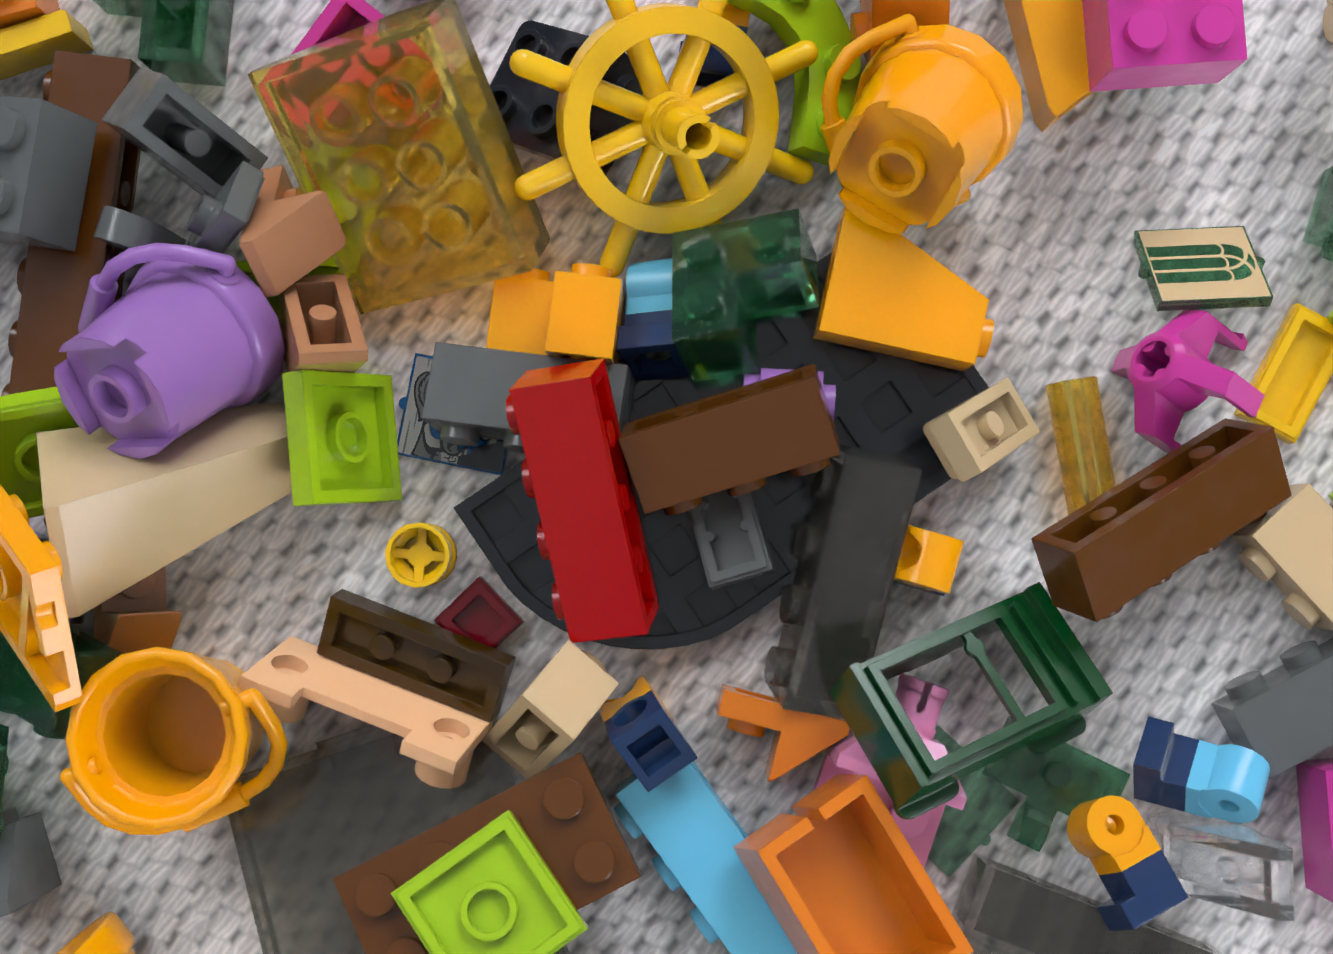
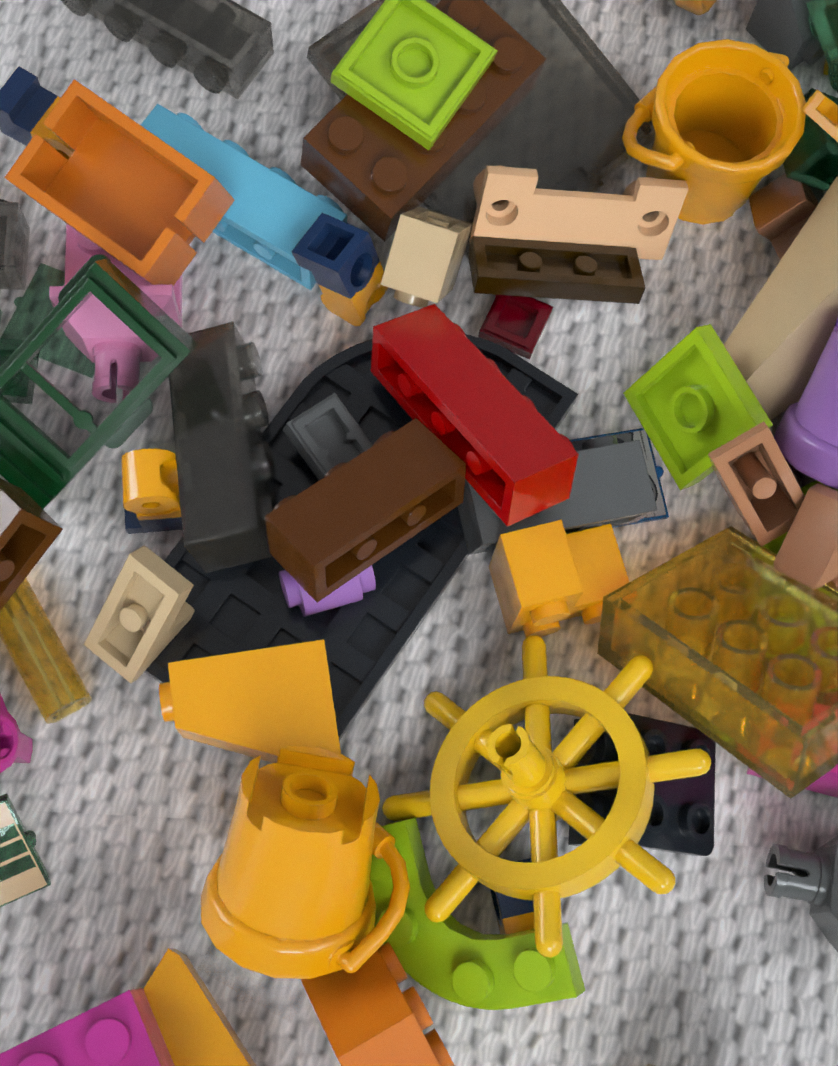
camera: 150 degrees right, 15 degrees down
yellow wheel [385,523,458,588] -> none
dark blue leg [616,257,692,381] -> none
clear green brick [672,208,819,382] -> none
orange slope [716,684,850,782] -> none

